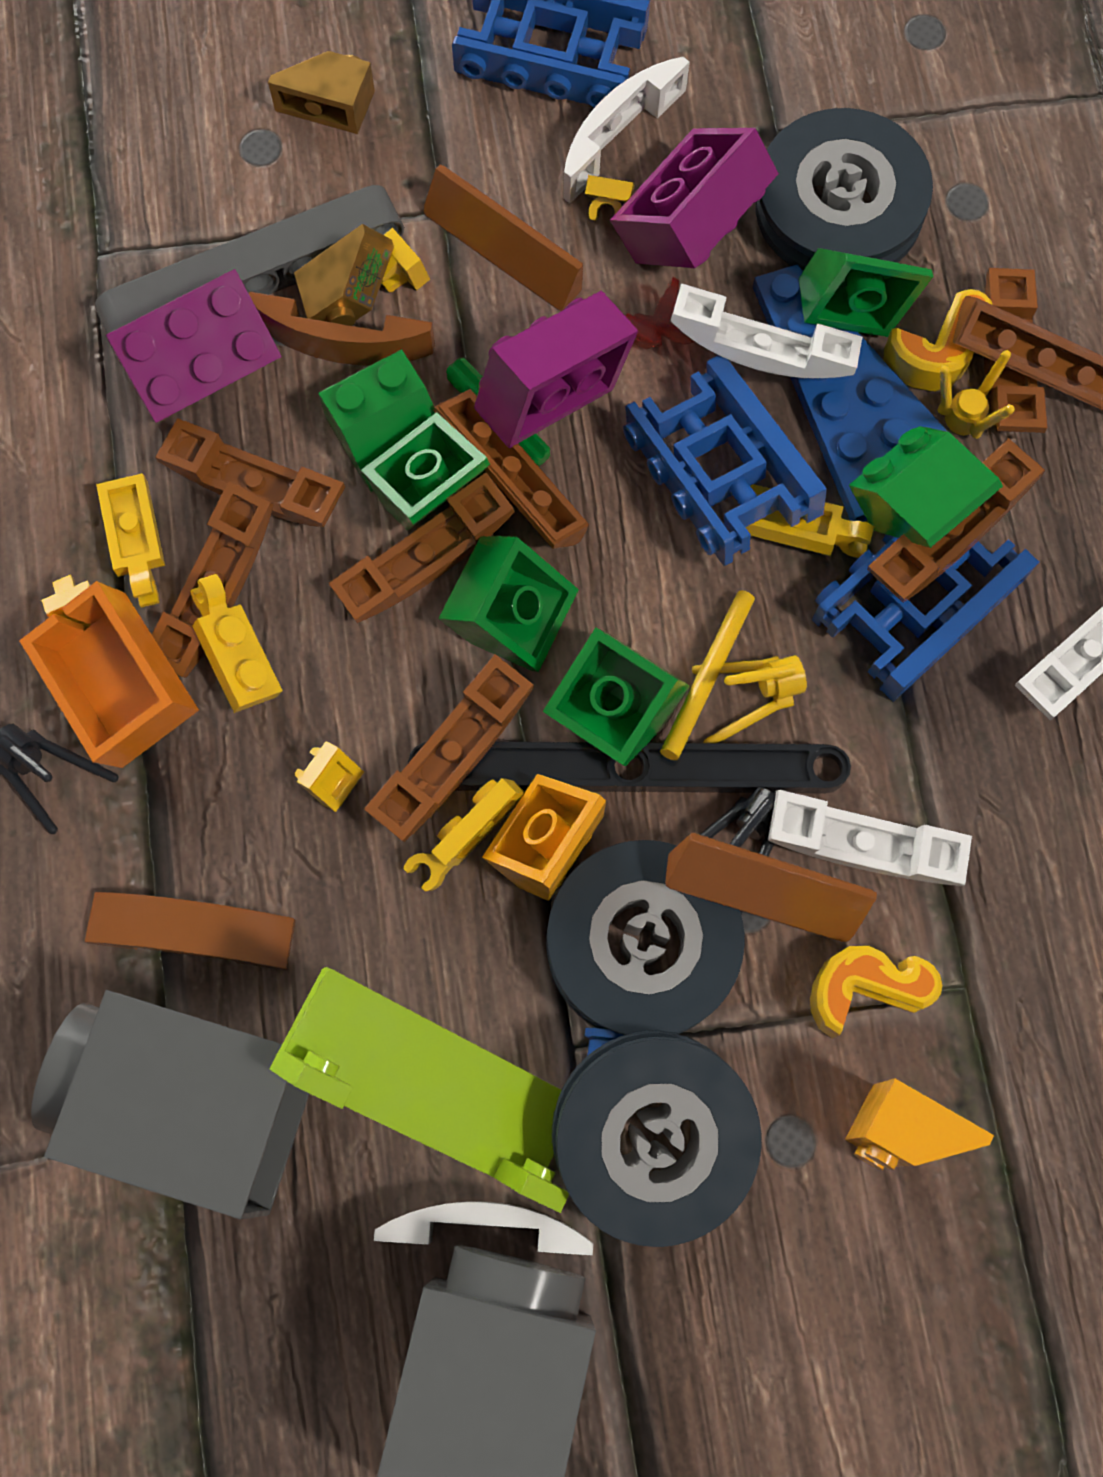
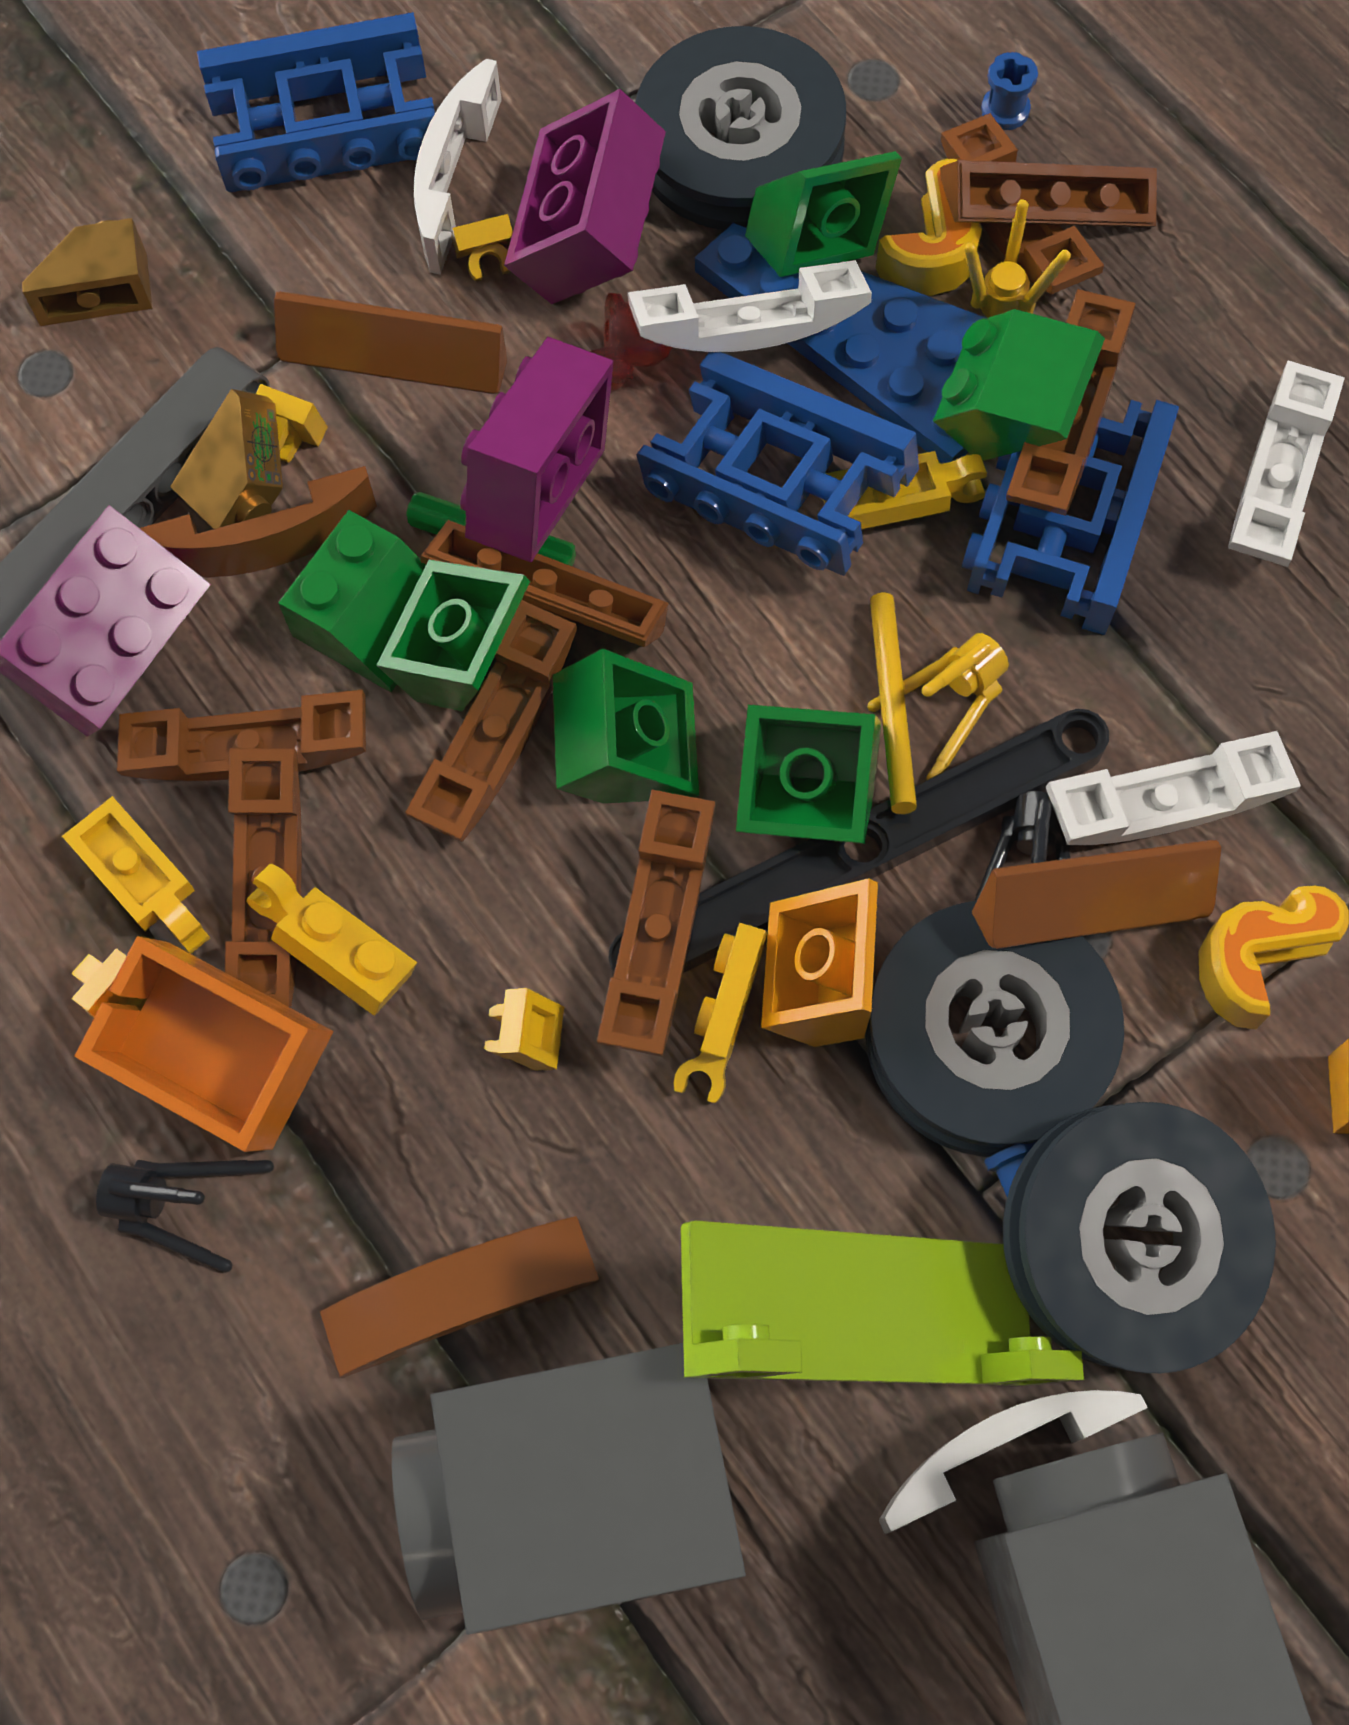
camera: 25 degrees left, 5 degrees down
none -> blue bush [981,52,1038,130]

